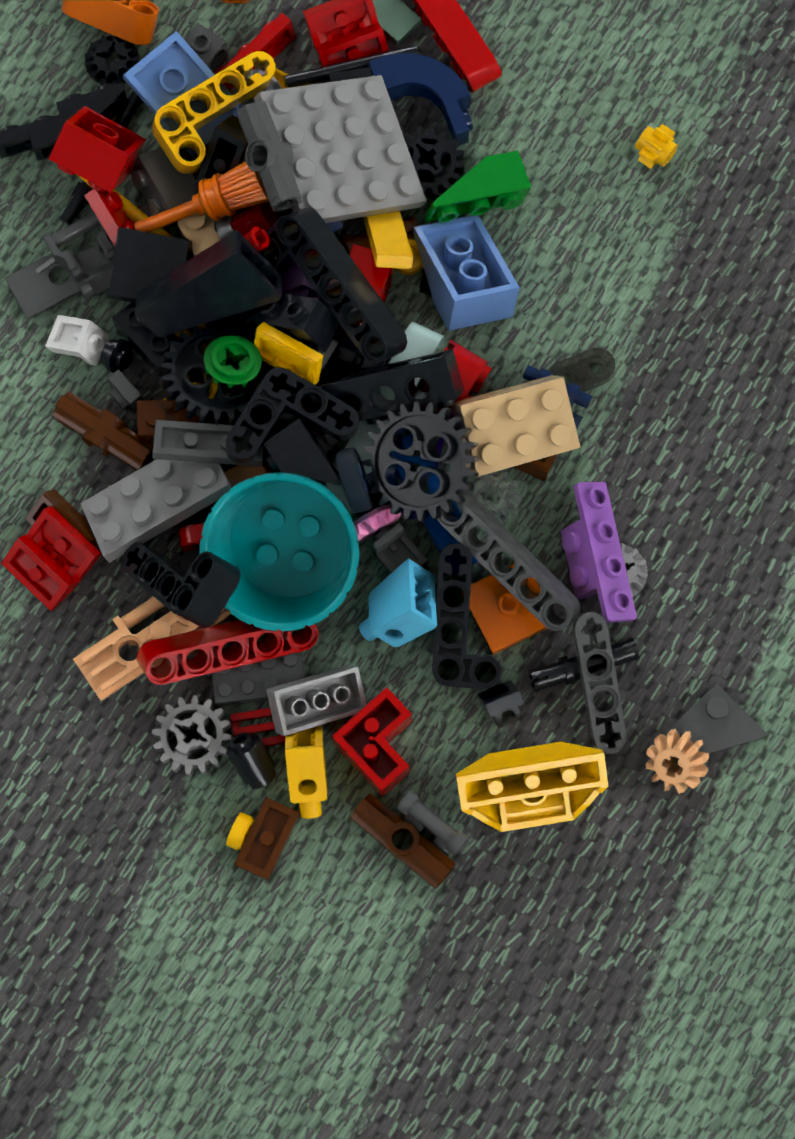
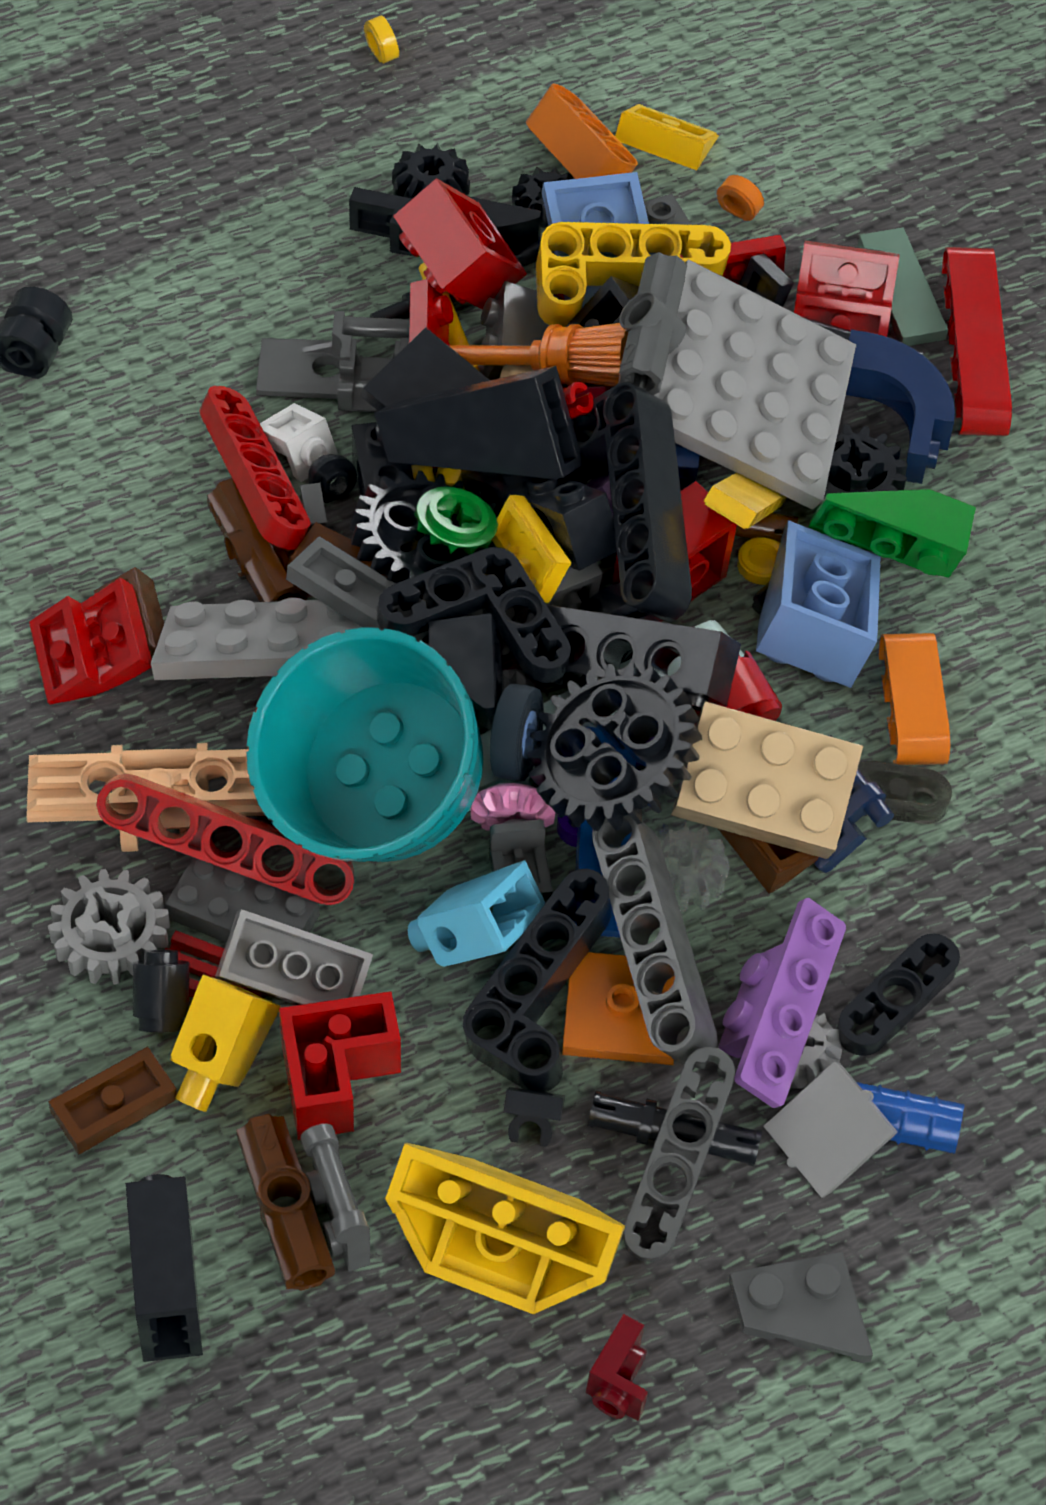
camera: 25 degrees right, 20 degrees down
black beam [122,542,241,628] -> none
yellow tile [226,812,254,851] -> none
light nougat gear [645,728,709,794] -> none
none -> black brick [125,1174,203,1362]
none -> red beam [199,386,311,550]
none -> black gear [392,142,470,199]
none -> dark red bracket [586,1314,648,1421]
none -> black plate [739,254,794,307]
none -> light grey piece [763,1060,898,1198]
none -> black beam [837,934,960,1056]
none -> blue axle [857,1082,964,1154]
none -> orange beam [879,633,950,765]

